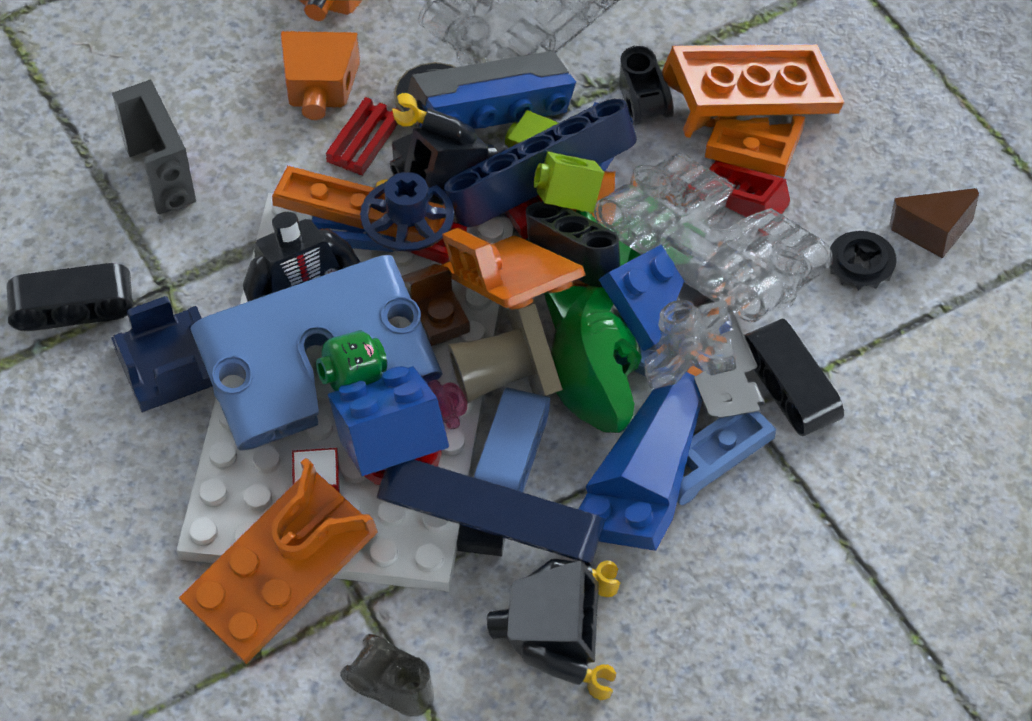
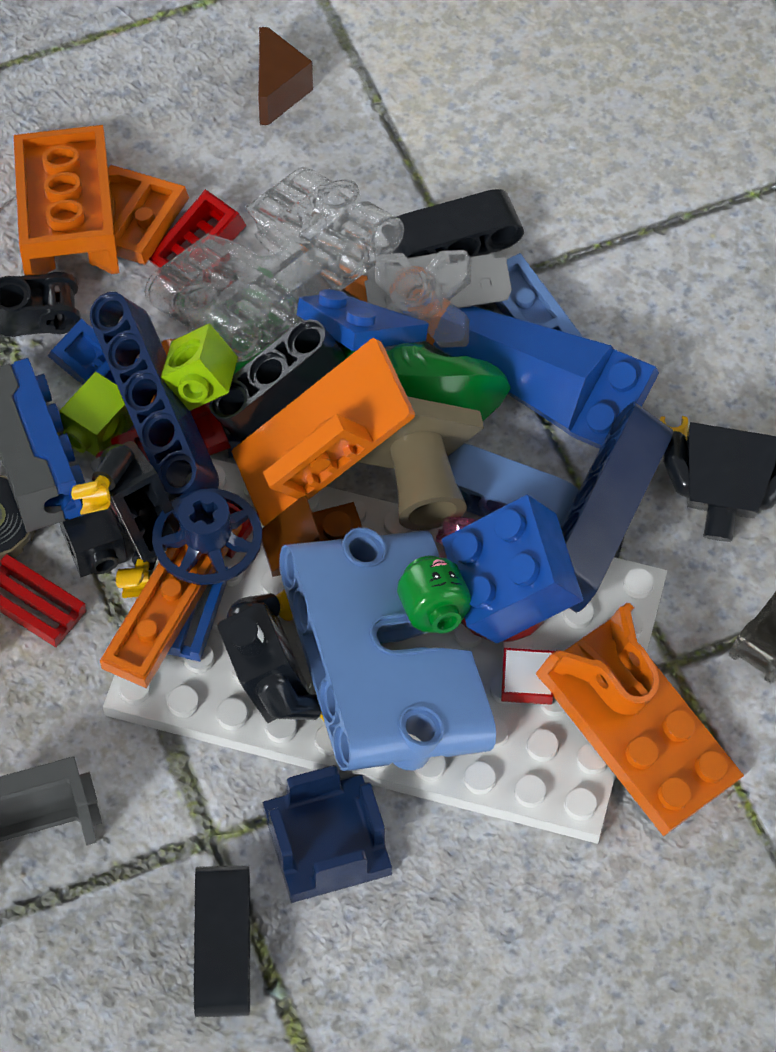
camera: 85 degrees left, 5 degrees up
black gear [827,231,897,291] -> none

